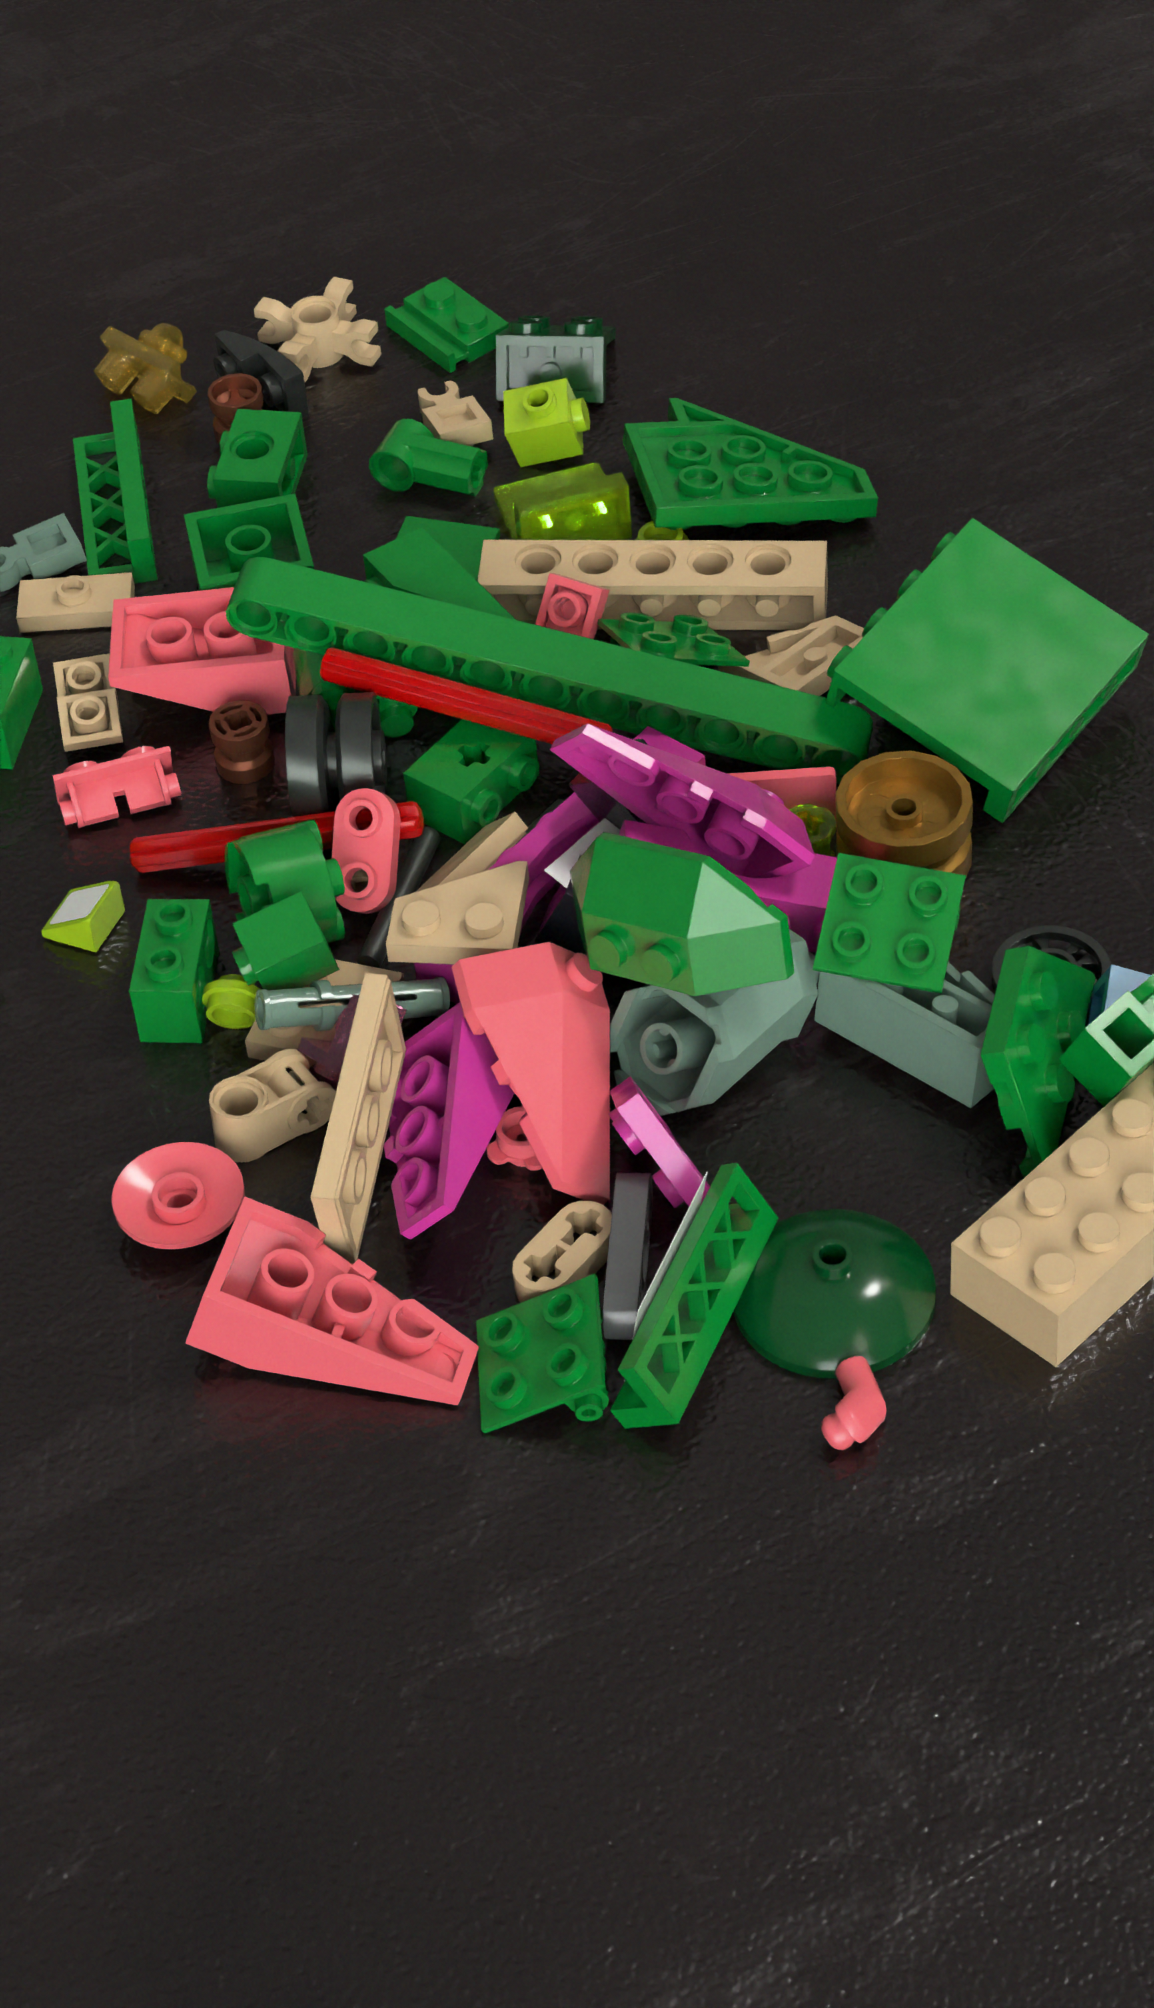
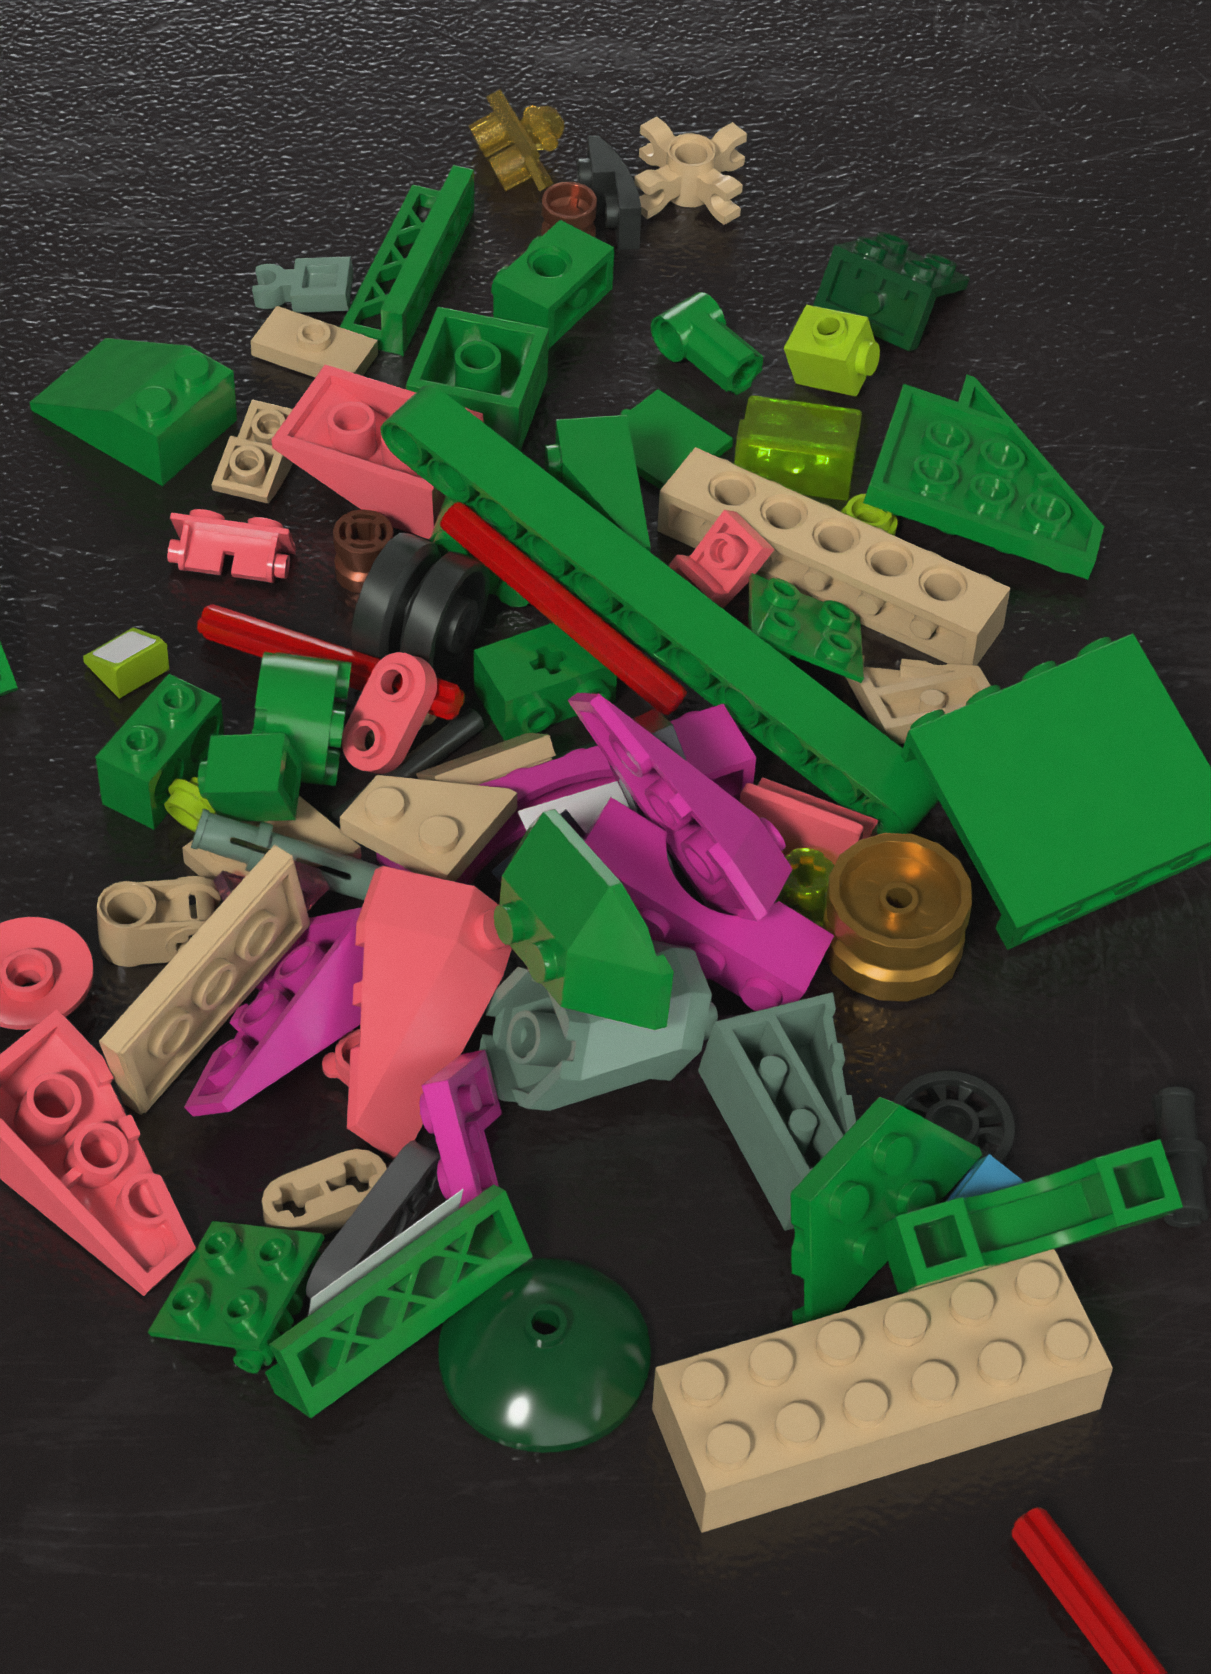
camera: 20 degrees right, 5 degrees up
green plate [384,277,509,373] -> none
tan plate [418,381,493,447] -> none
green hinge [813,853,966,994] -> none
coral arm [821,1356,887,1450] -> none

